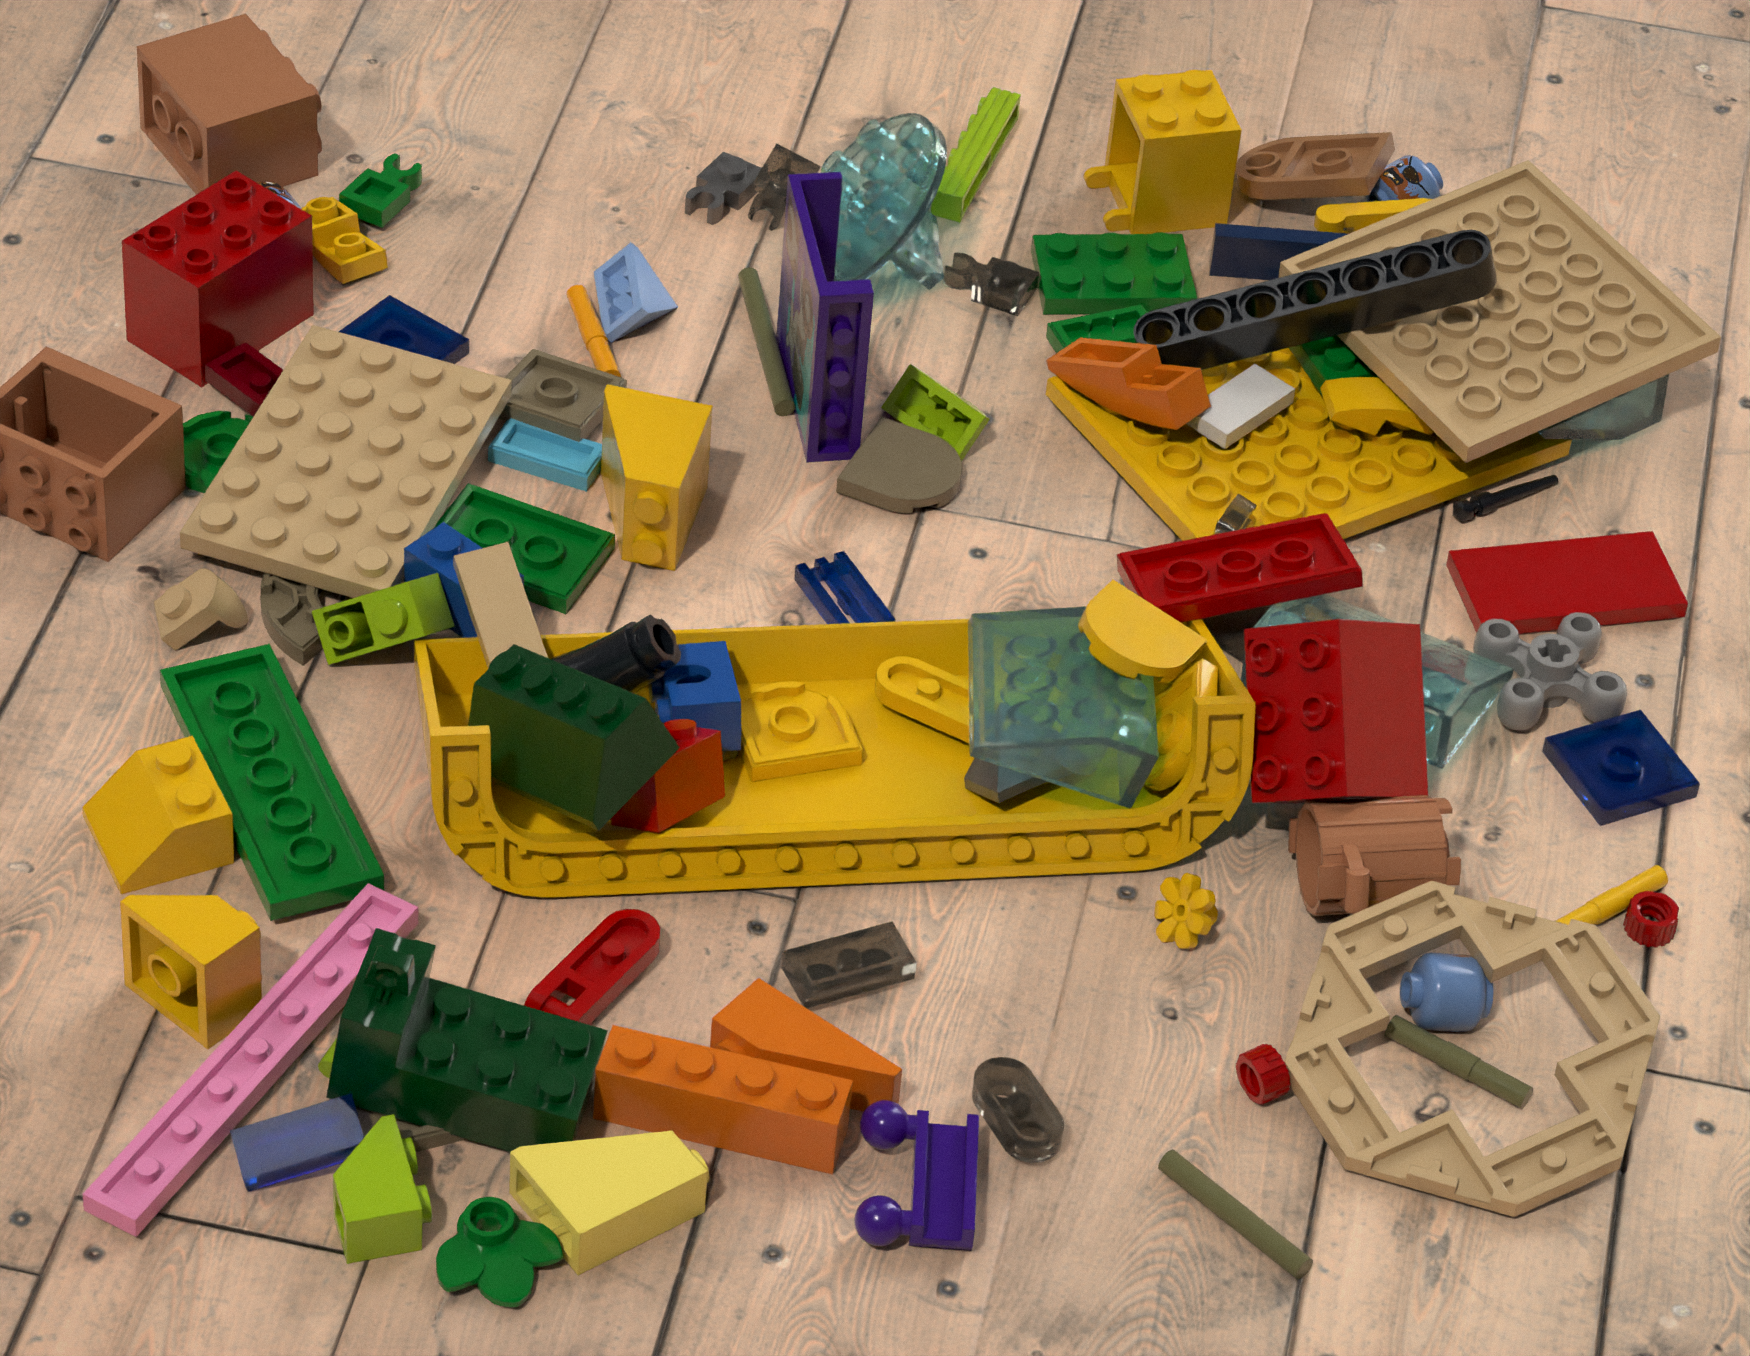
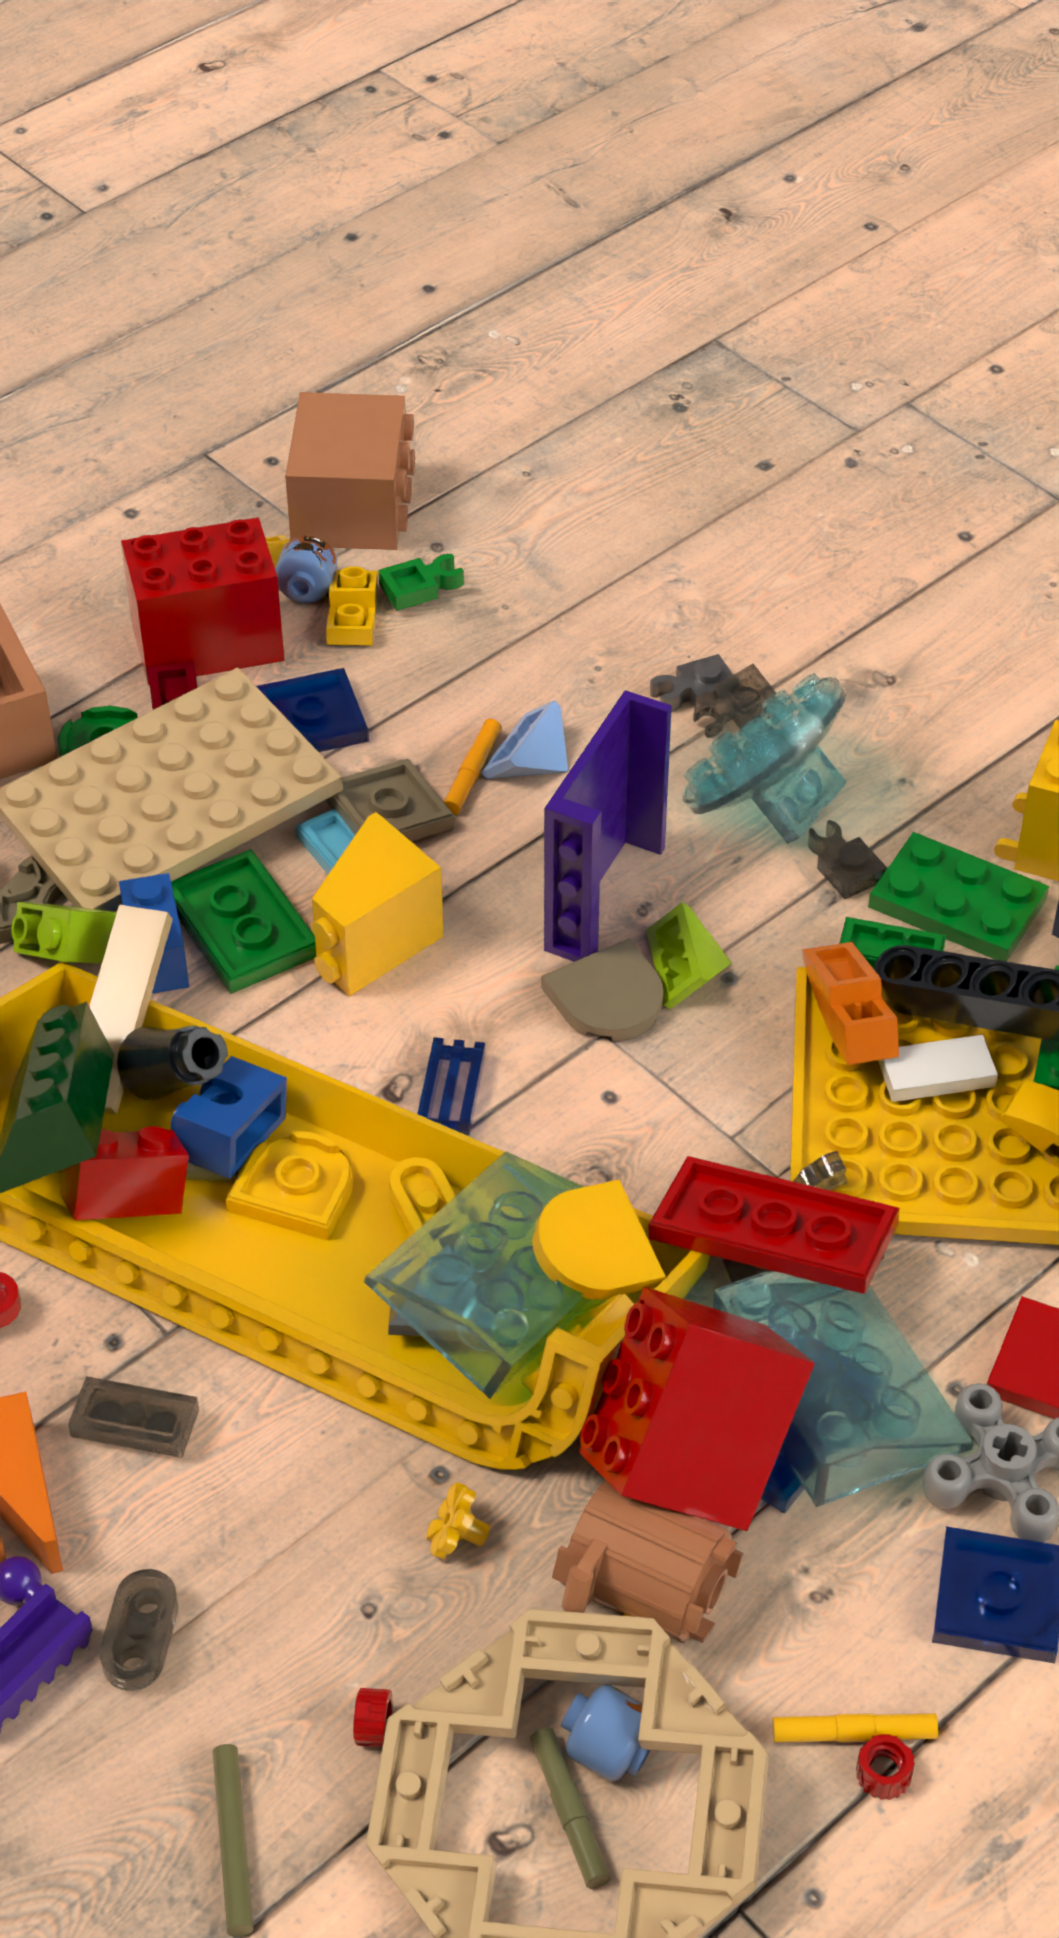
camera: 40 degrees right, 5 degrees up
lime piece [928,87,1021,223] -> none

